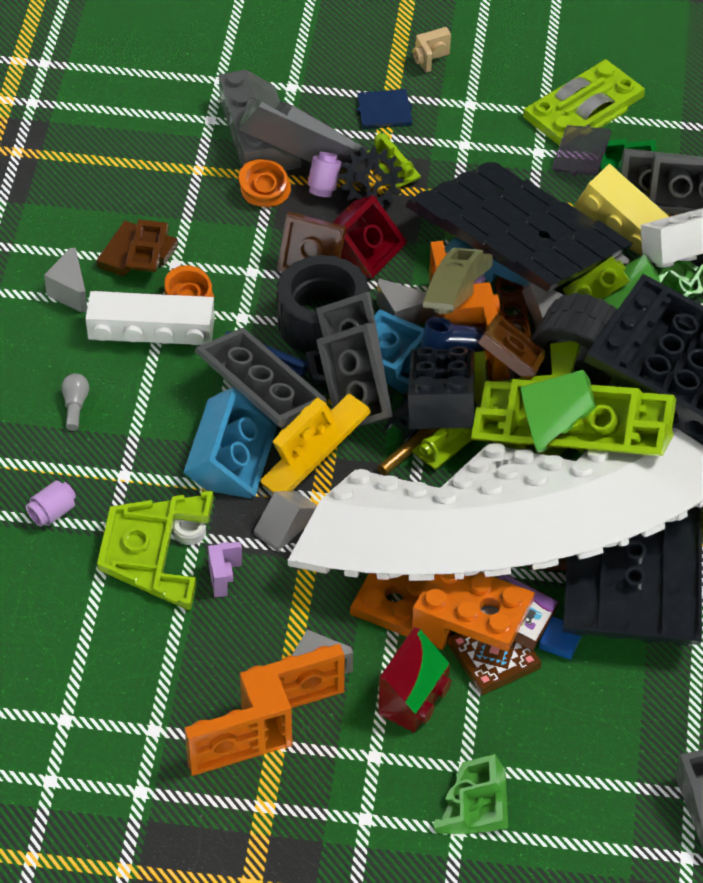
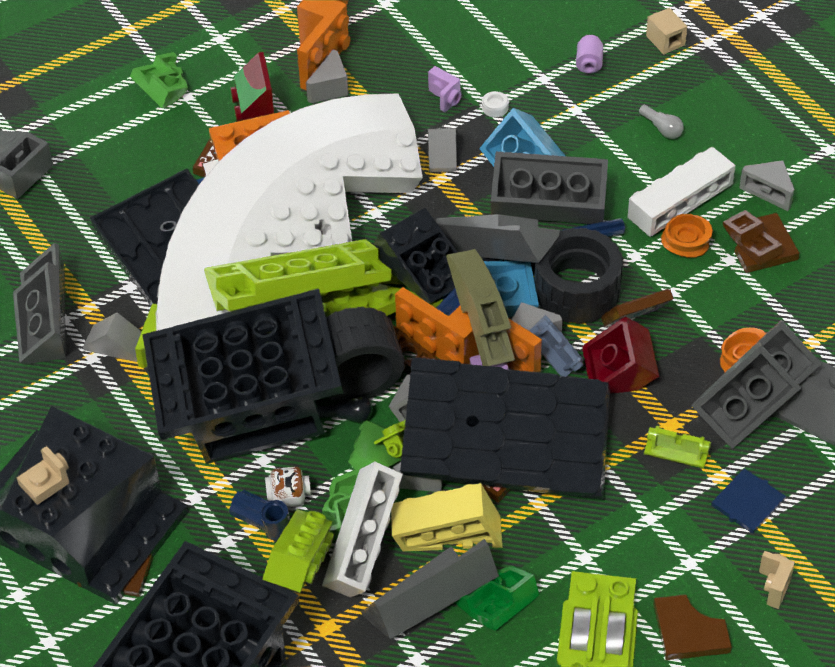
camera: 140 degrees right, 0 degrees up
lime wing [97,491,214,610] -> none
yellow bracket [261,394,371,494] -> none
lavender brick [307,152,342,197] -> none
black gear [339,146,404,207] -> none
reddish brown tile [478,314,546,380] -> none
bright green slope [520,370,596,453] -> none
piece [551,124,612,176] -> none
none -> sand blue hinge [529,315,584,377]
none -> reddish brown tile [653,595,732,660]

